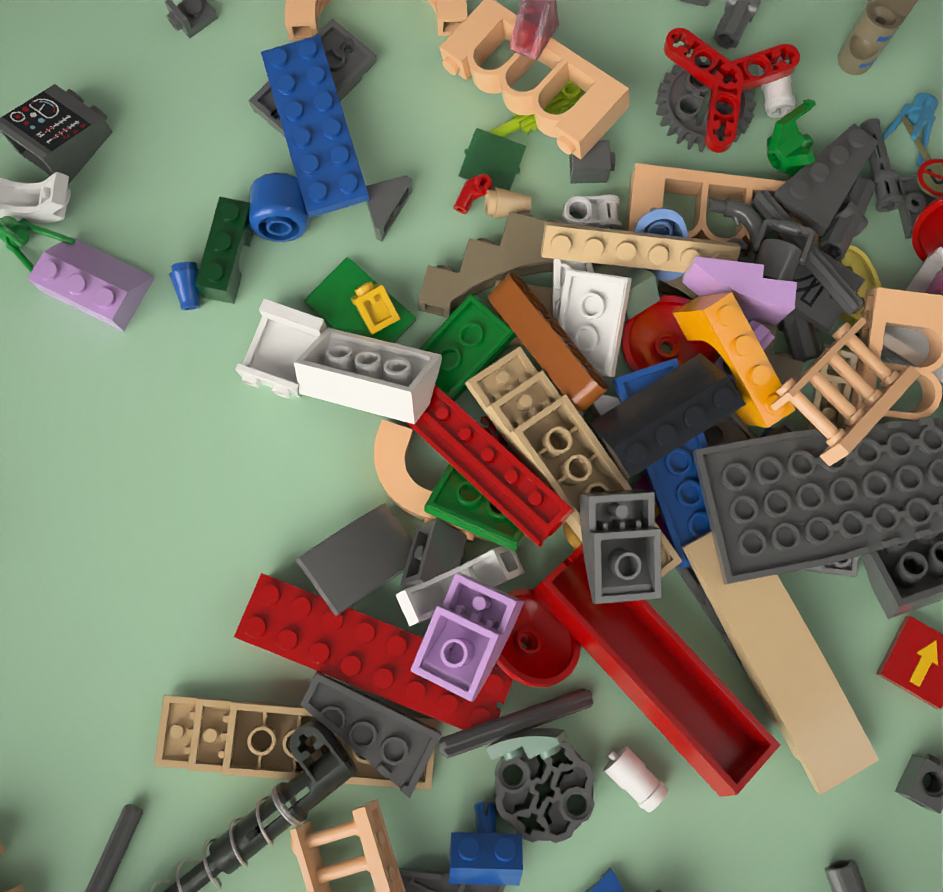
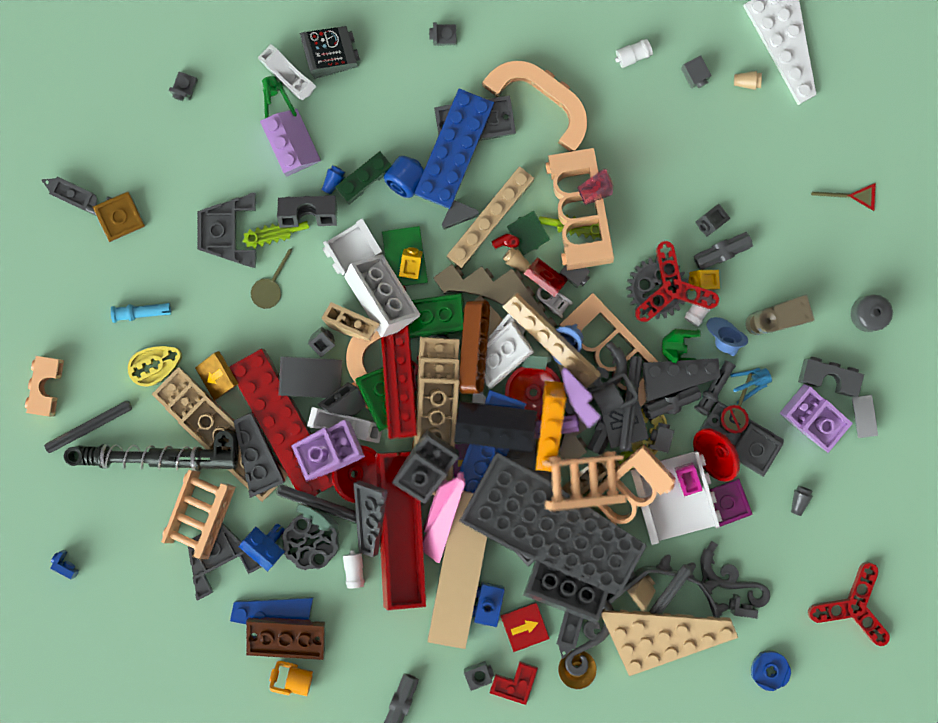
camera: 45 degrees right, 10 degrees up
none -> medium azure pin [111,303,171,323]
none -> light yellow piece [128,346,182,387]
none -> pearl gold tile [195,351,238,401]
none -> dark grey wing [197,193,256,268]
none -> lime piece [242,221,309,249]
none -> olive piece [251,249,292,309]
none -> dark grey arch [277,195,337,228]
none -> dark grey brick [308,327,336,357]
none -> tan slope [322,302,380,341]
none -> dark grey wing [354,480,388,557]
none -> bright pink wedge [423,472,465,563]
none -> tan arch [447,166,534,270]
none -> blue brick [472,582,505,627]
none -> red tile [524,258,567,297]
none -> dark grey brick [647,423,674,453]
none -> yellow bracket [688,270,720,291]
none -> medium blue piece [707,317,748,356]

